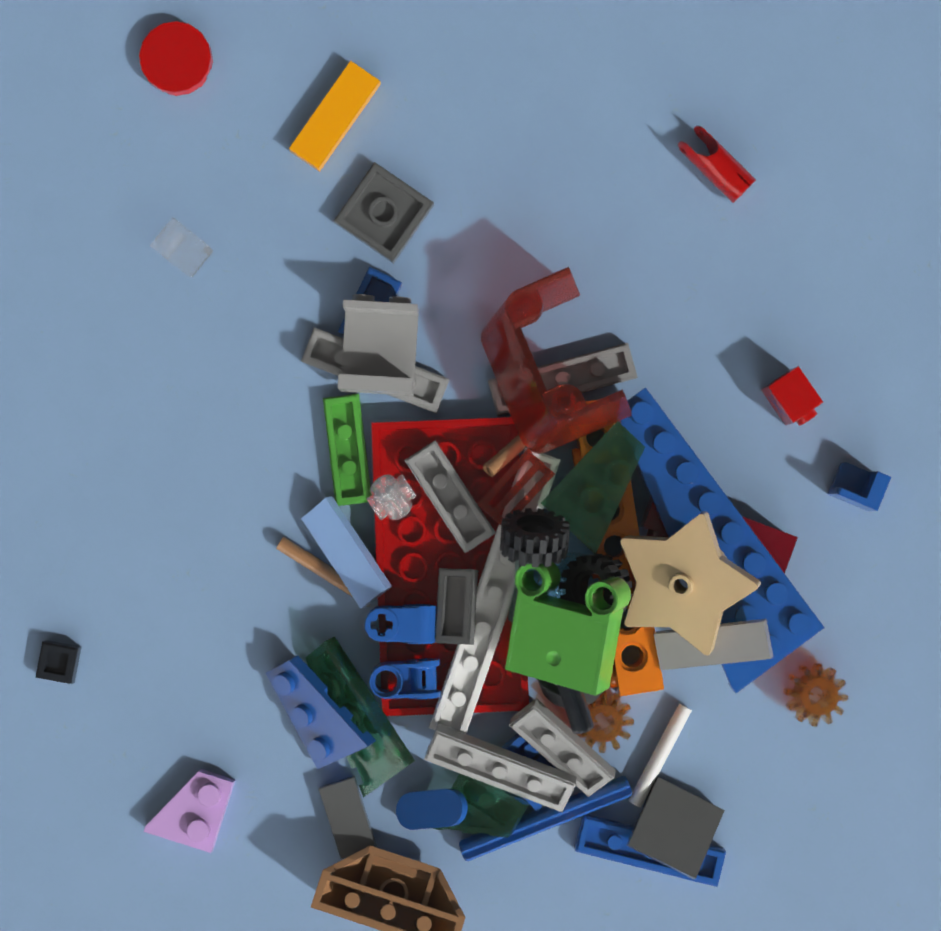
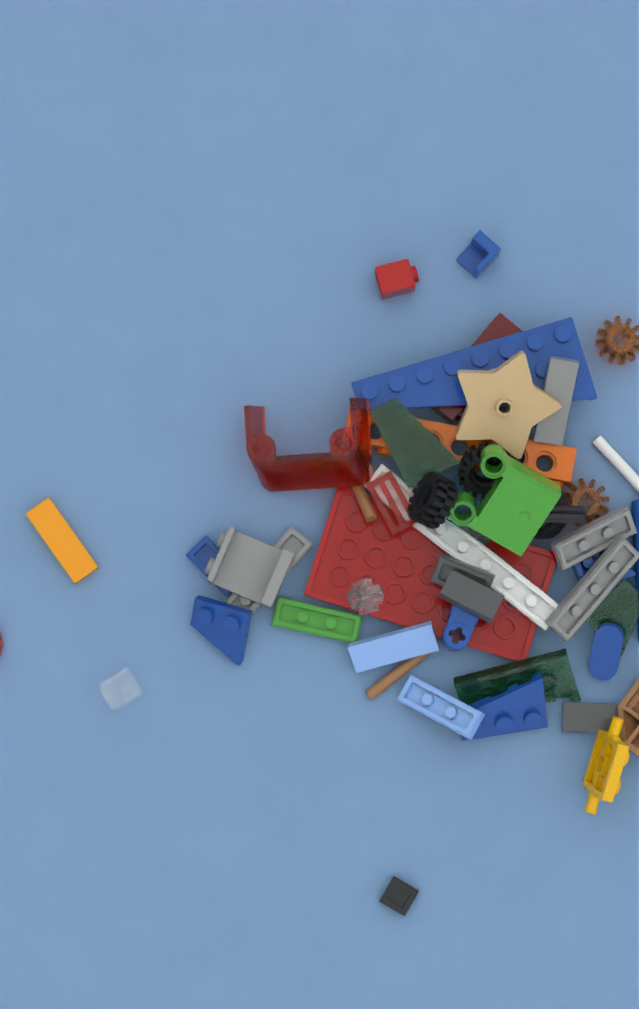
camera: 70 degrees left, 5 degrees down
lavender wing [144,769,235,853] -> none
dark grey tile [334,162,434,264] -> none
blue piece [369,658,441,699] -> none
light grey tile [404,441,496,553] -> none
light grey tile [488,343,638,416] -> none
red piece [678,125,756,203] -> none
none -> blue wing [190,595,252,665]
none -> light blue tile [397,675,485,740]
none -> dark grey tile [438,570,505,624]
none -> yellow plate [582,716,629,815]

